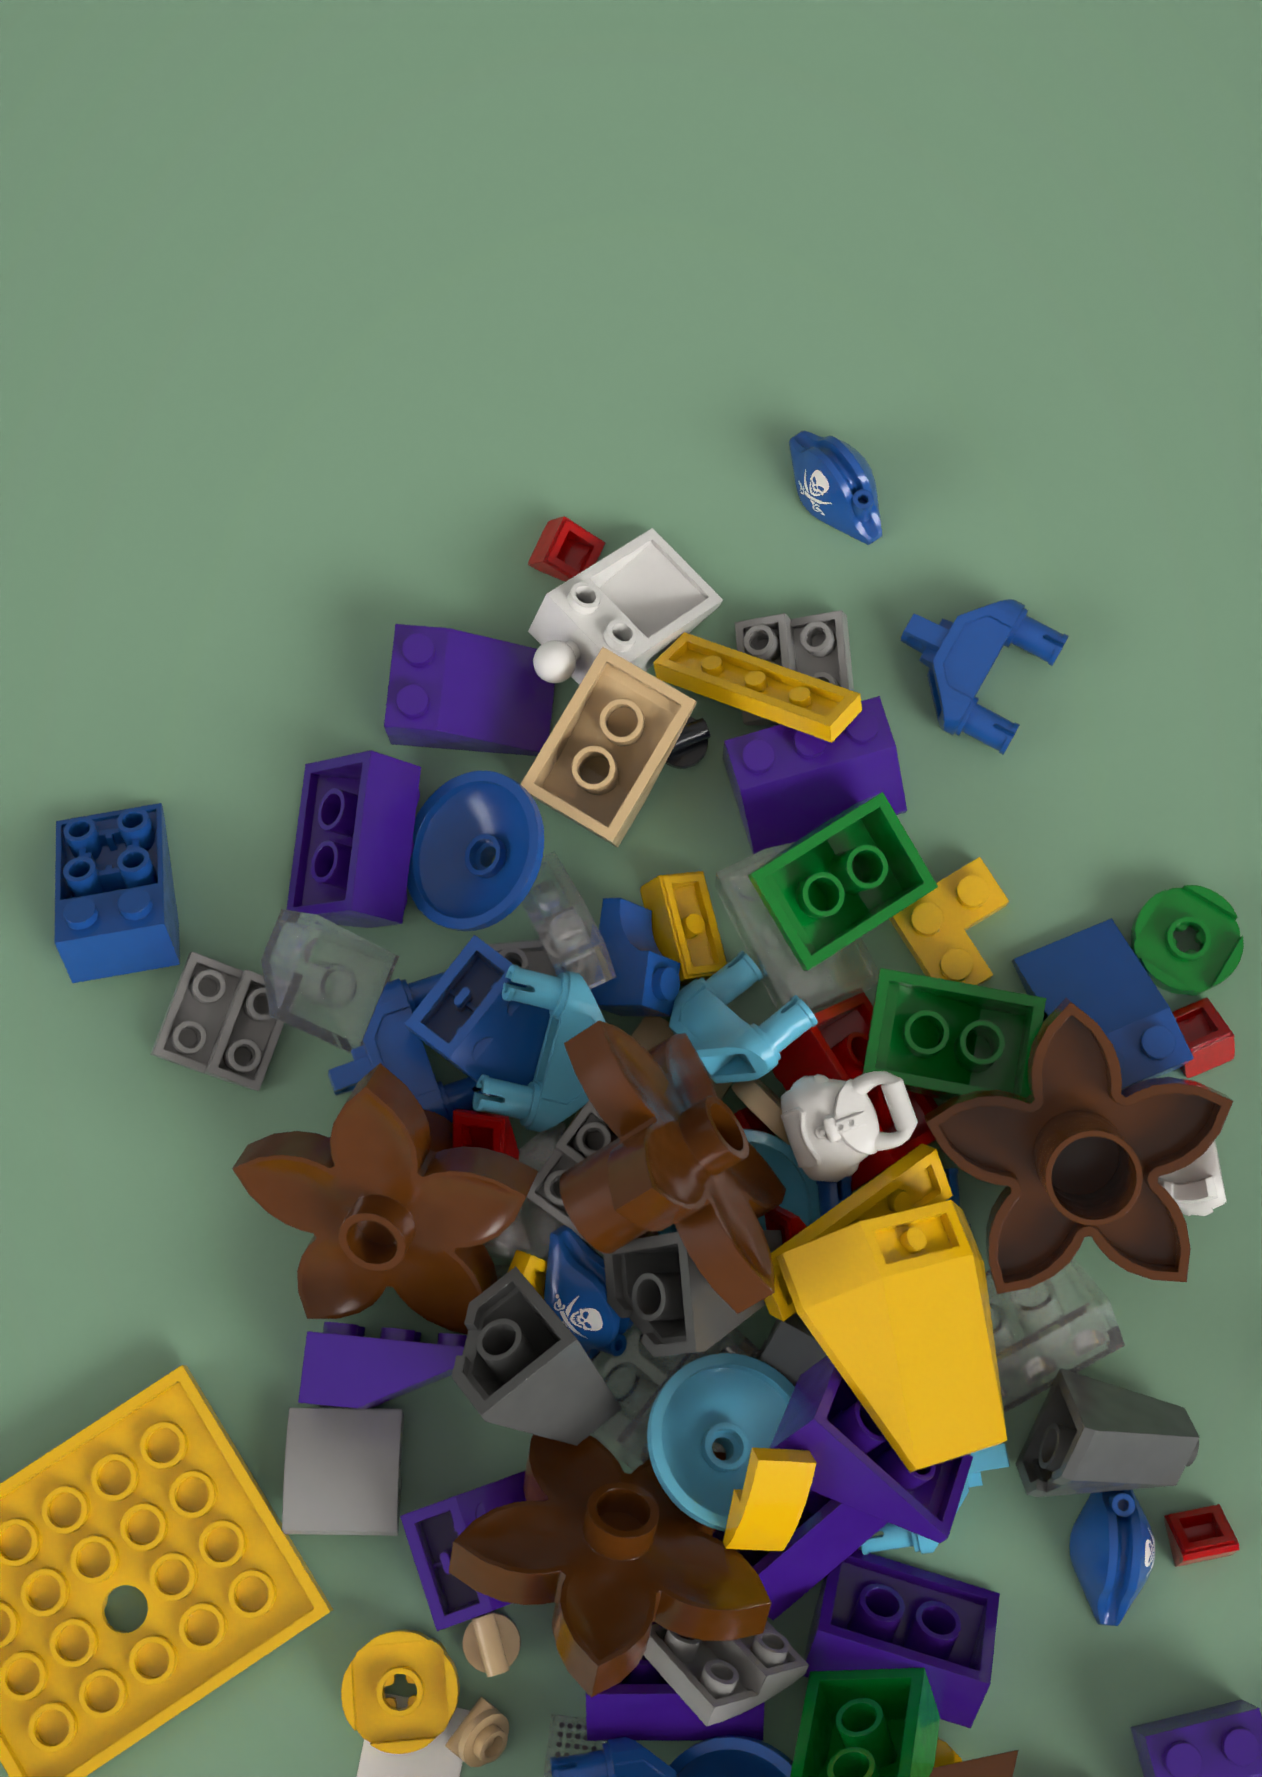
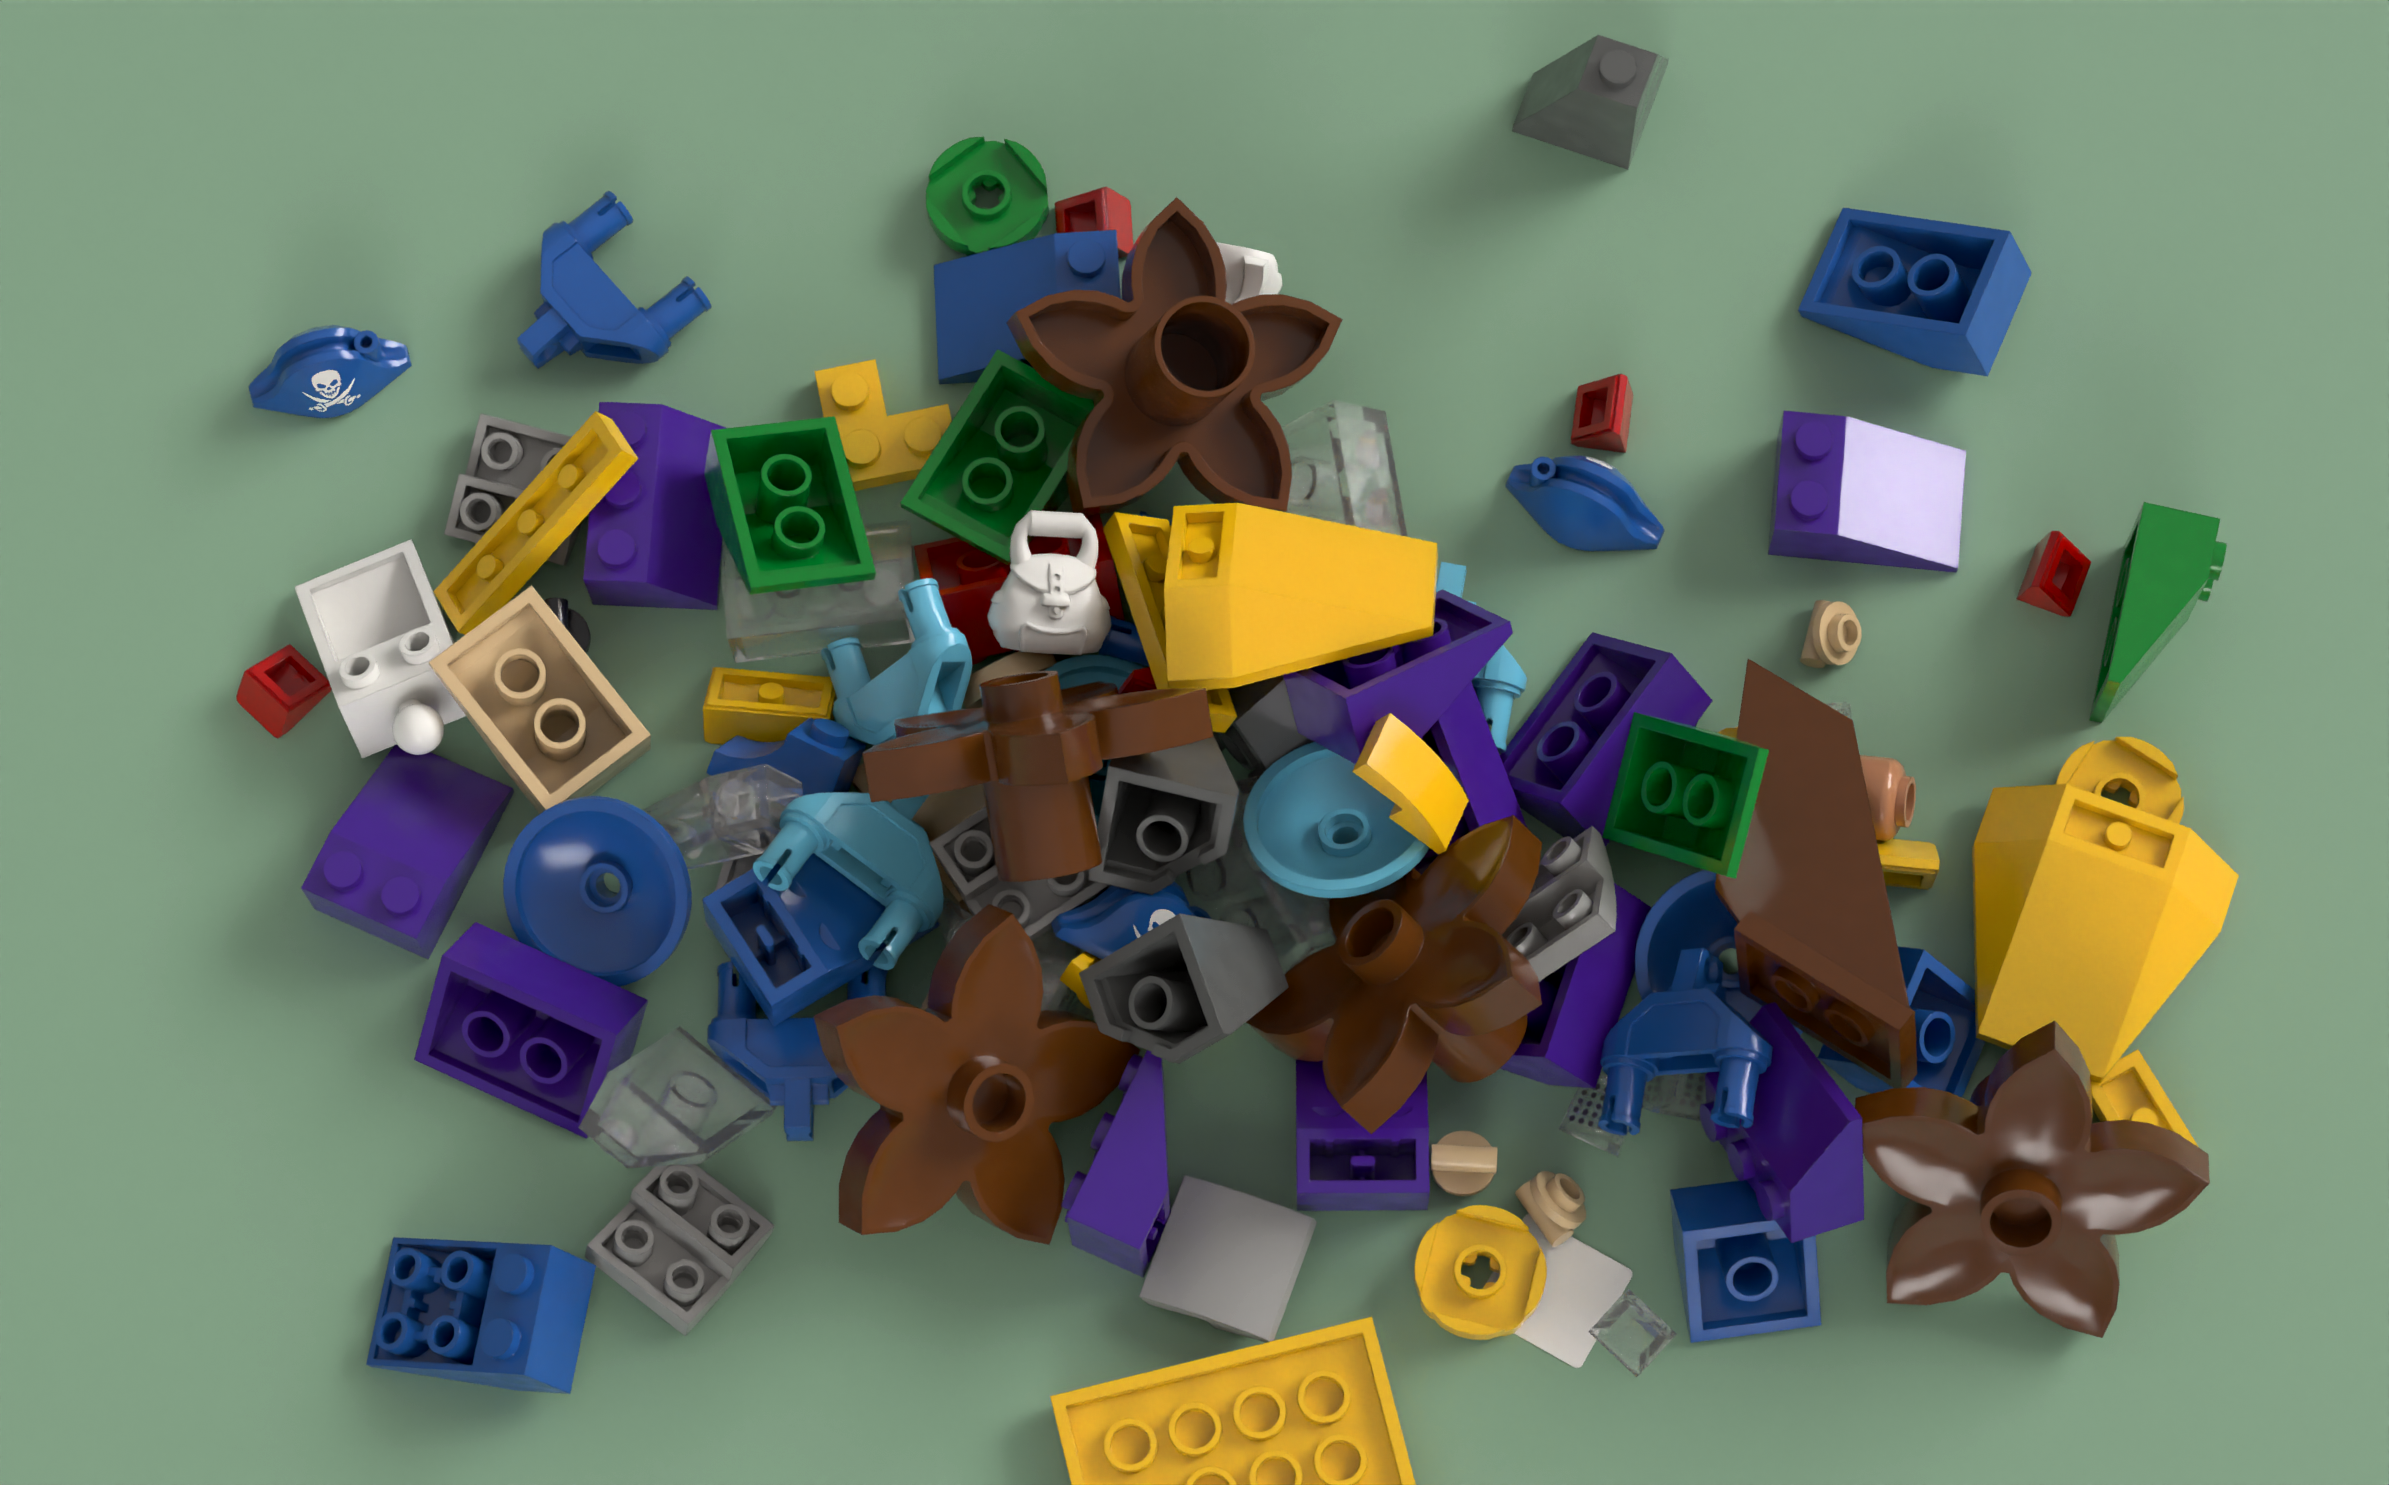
camera: 70 degrees left, 5 degrees down
red slope [453,1109,519,1161] -> none
dark grey slope [1015,1368,1200,1498] -> none

